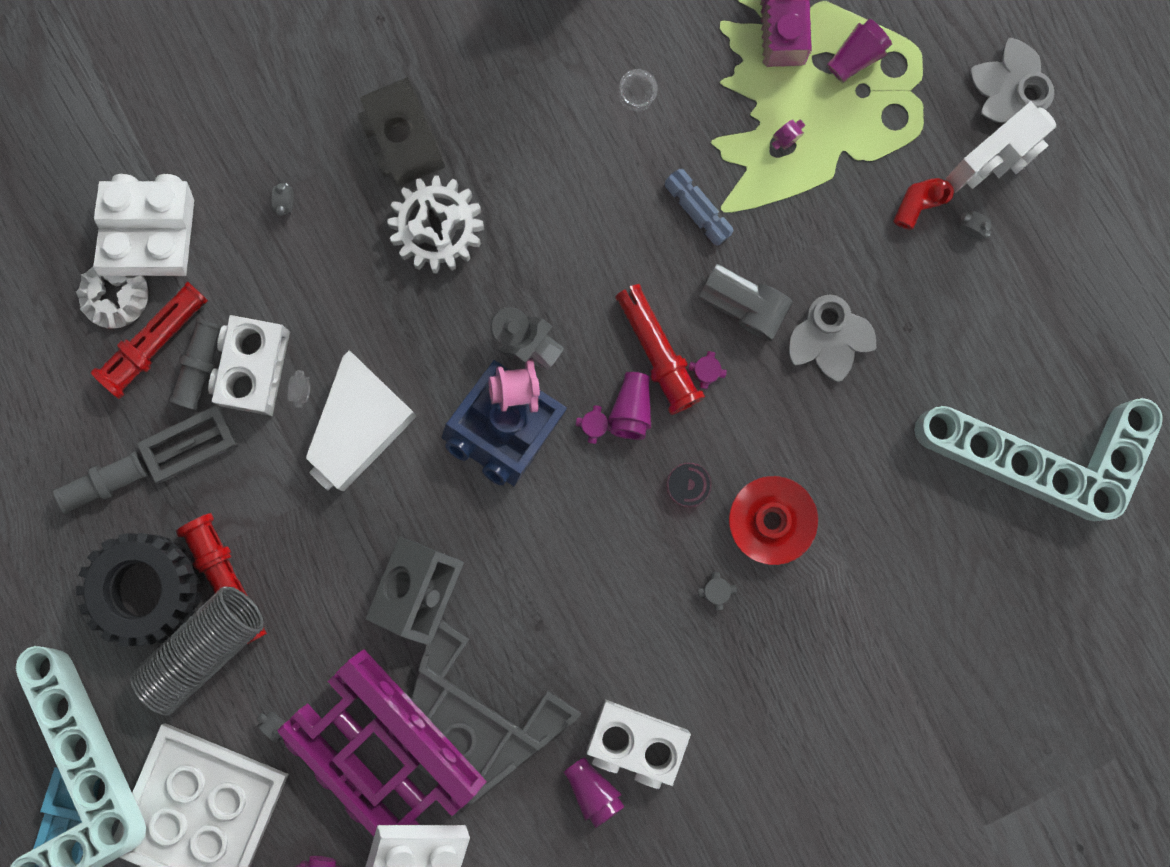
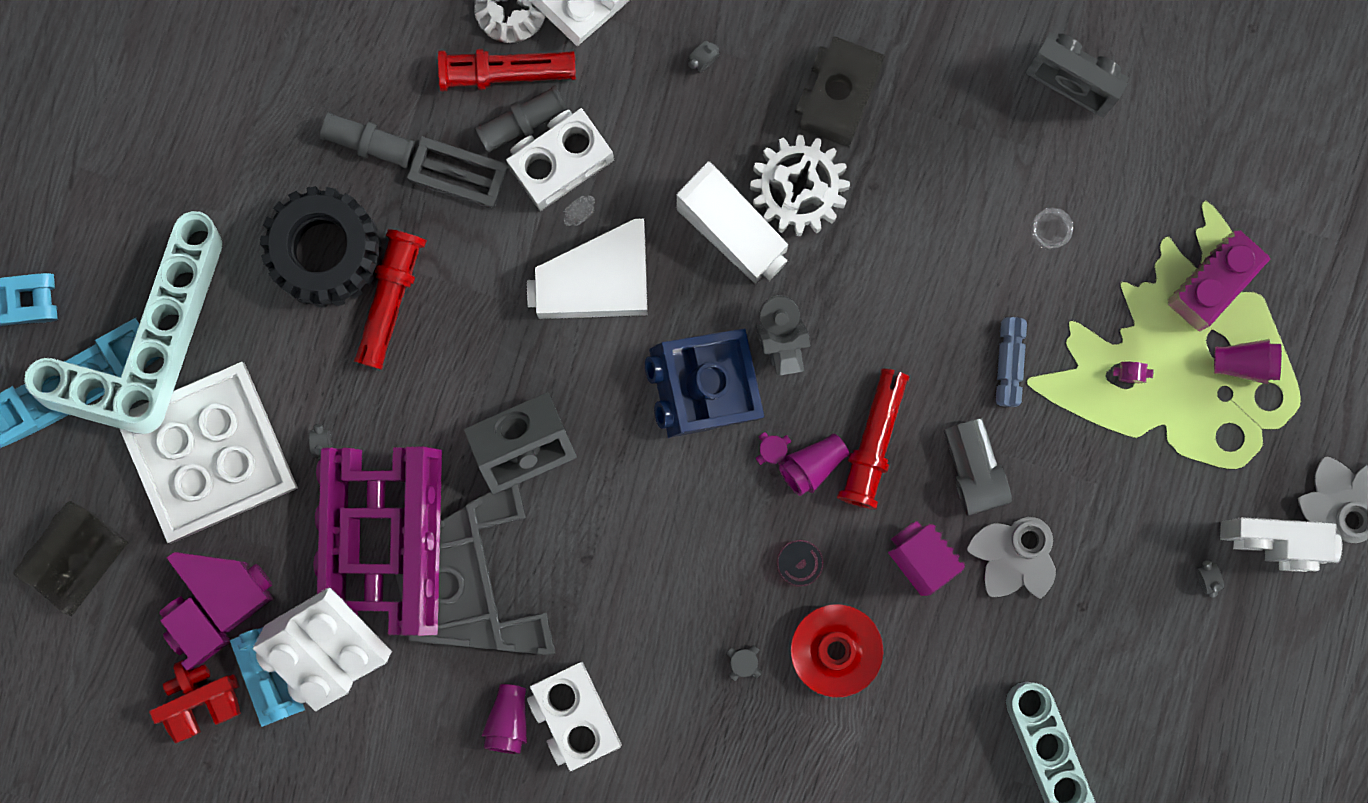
camera: 45 degrees right, 0 degrees up
dark grey piece [130,586,264,715] -> none
bright pink brick [488,359,540,413] -> none
magenta piece [688,351,727,389] -> none
red arm [893,178,954,230] -> none
none -> white slope [677,161,788,284]
none -> magenta brick [888,521,965,596]

